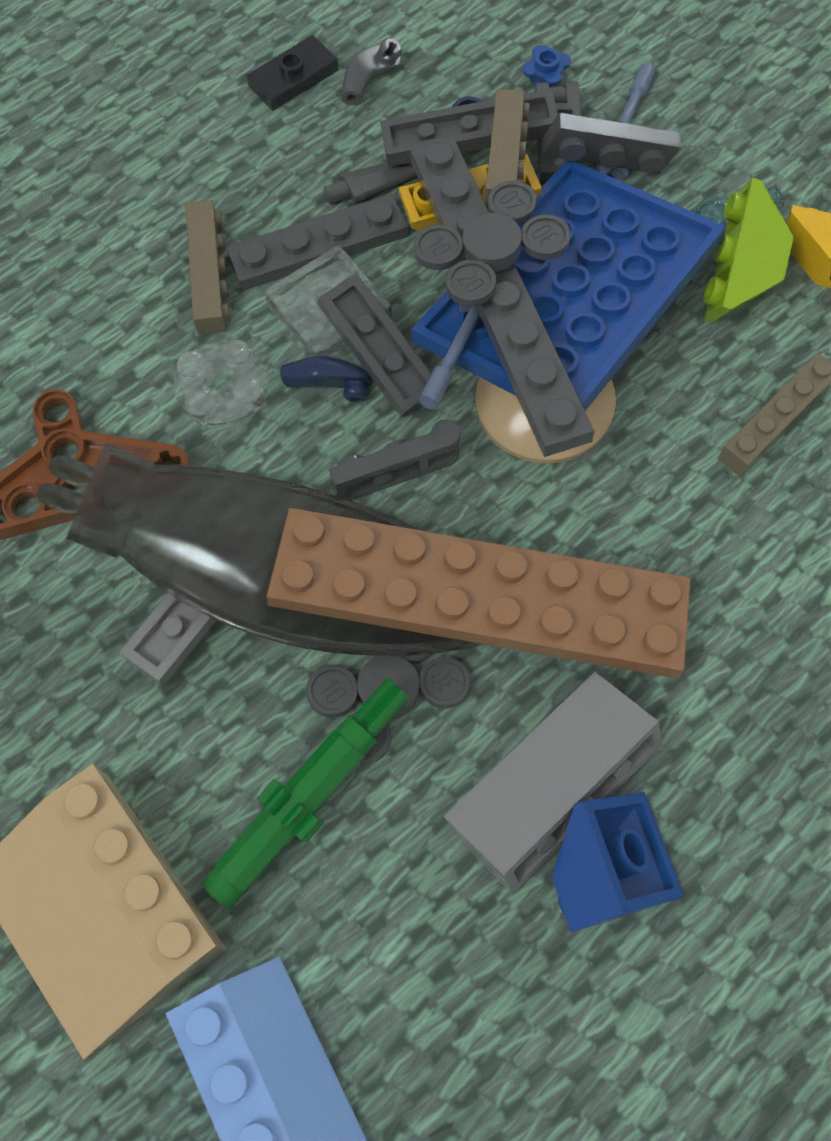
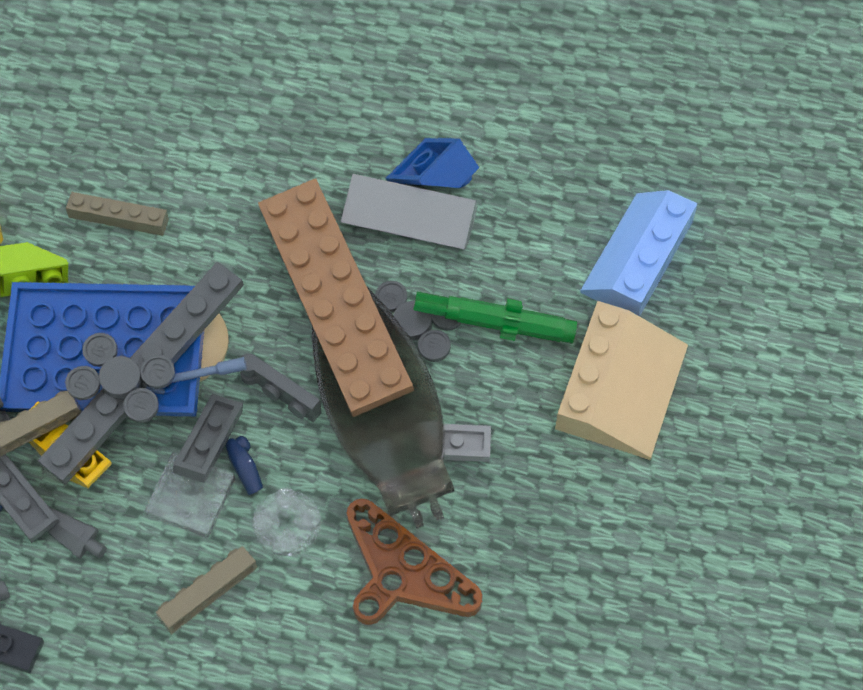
camera: 125 degrees left, 5 degrees down
dark grey plate [226,193,408,291] -> none

